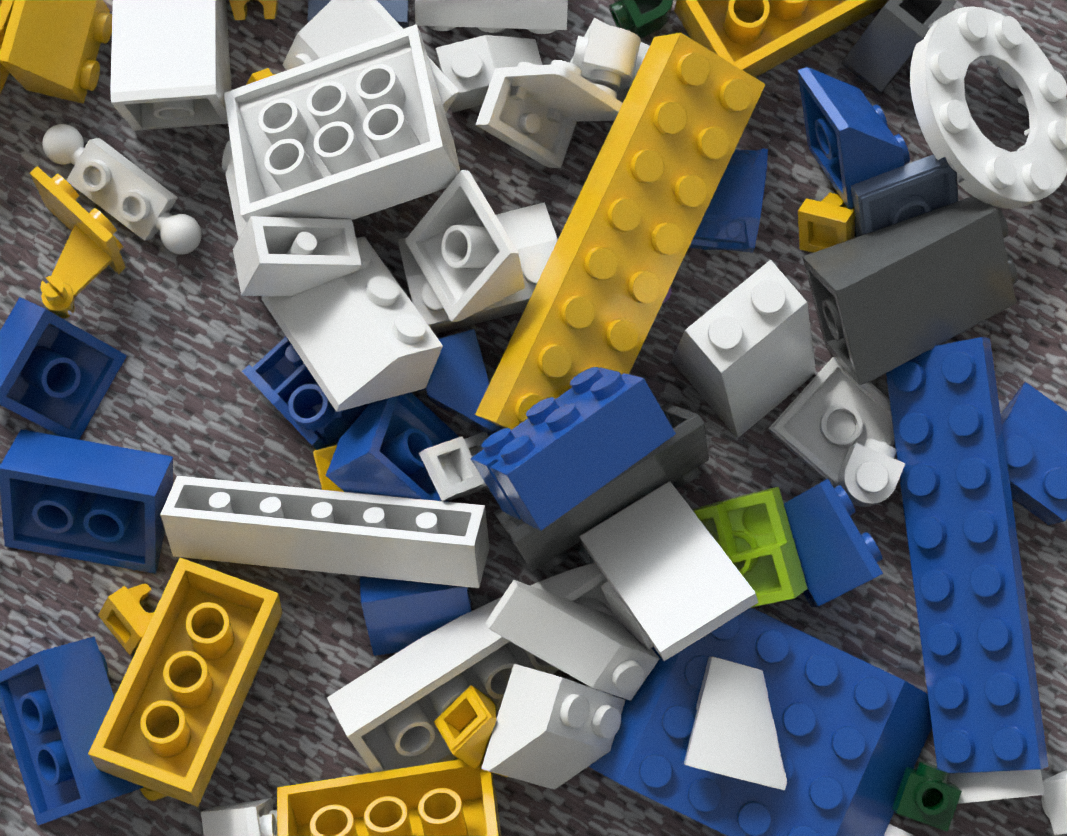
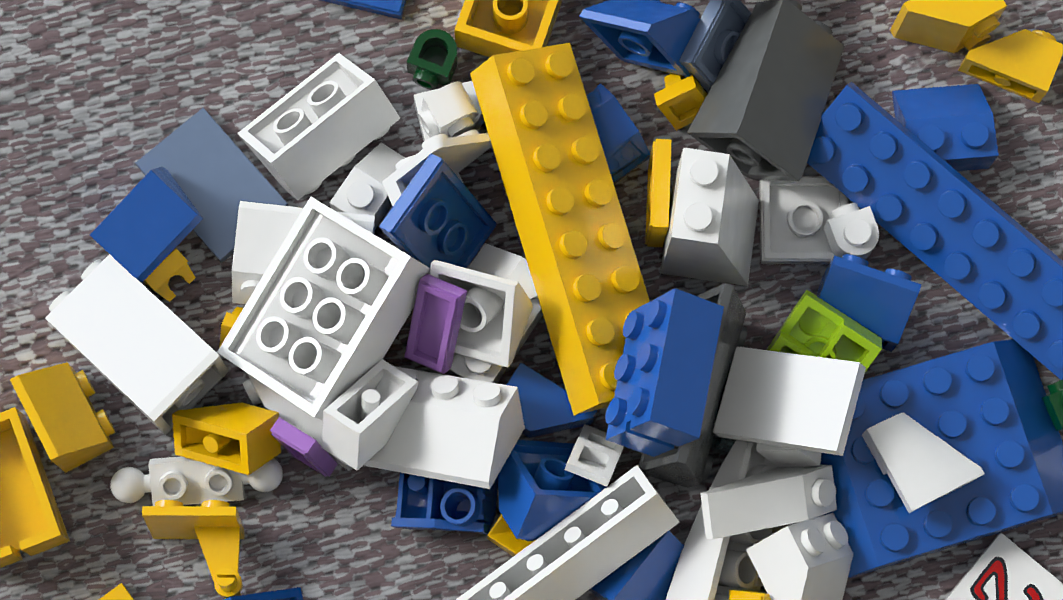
camera: 50 degrees left, 5 degrees down
none -> yellow slope [172,402,281,475]
none -> medium lavender tile [270,417,338,477]
none -> blue tile [379,153,497,268]
none -> medium lavender tile [404,274,467,374]
none -> yellow tile [645,139,672,247]

